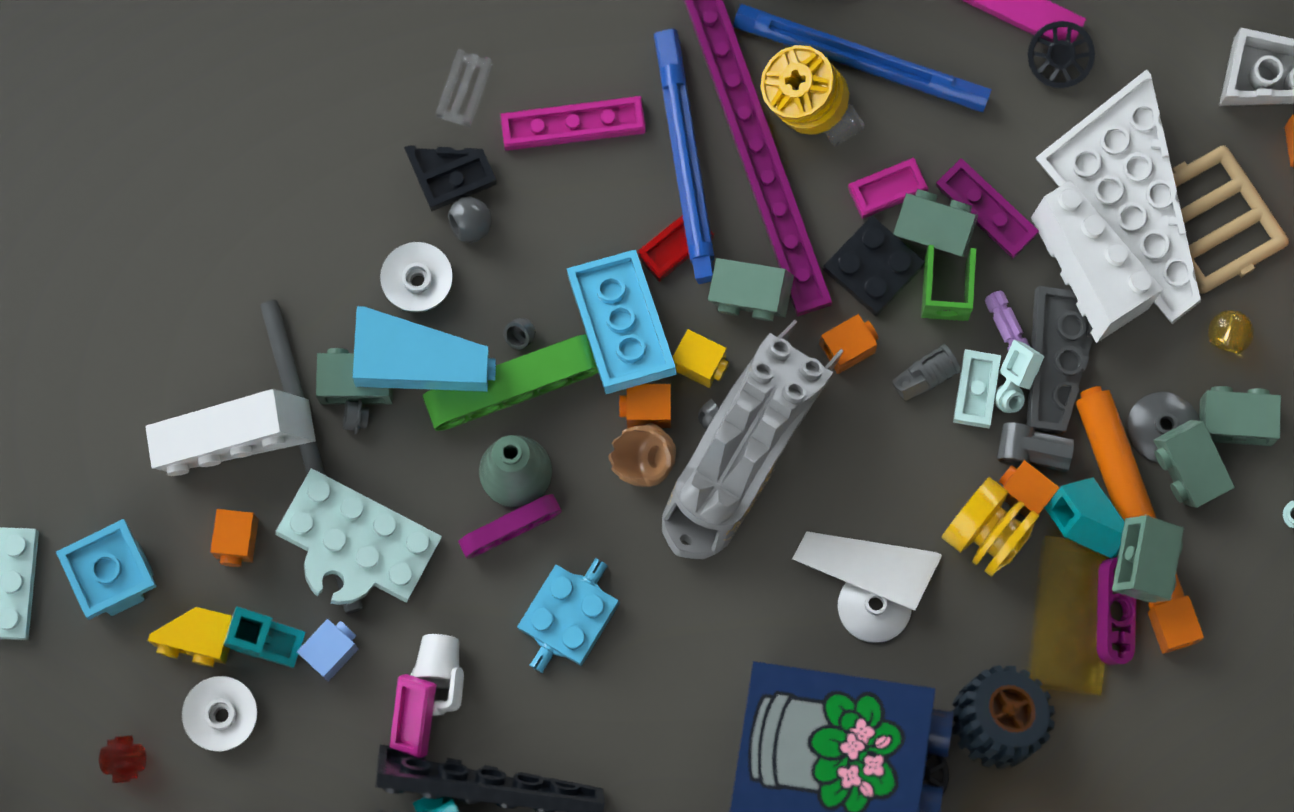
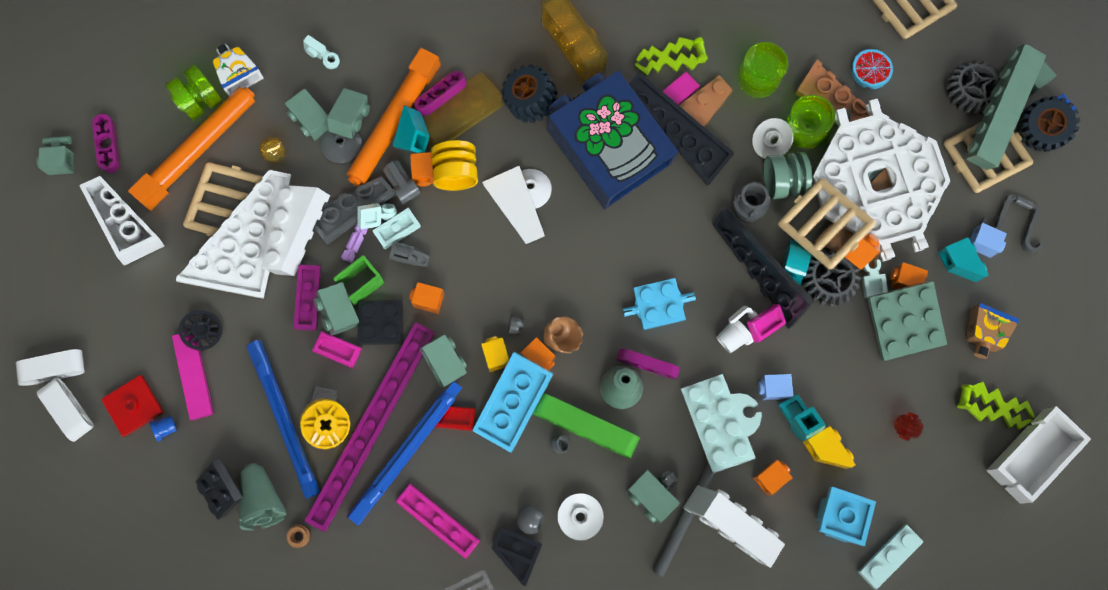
camera: 140 degrees left, 0 degrees up
white dish [182,676,258,752] -> none
medium azure slope [353,306,496,392] -> none
light grey animal [662,320,844,559] -> none
sand green brick [1112,515,1184,603] -> none

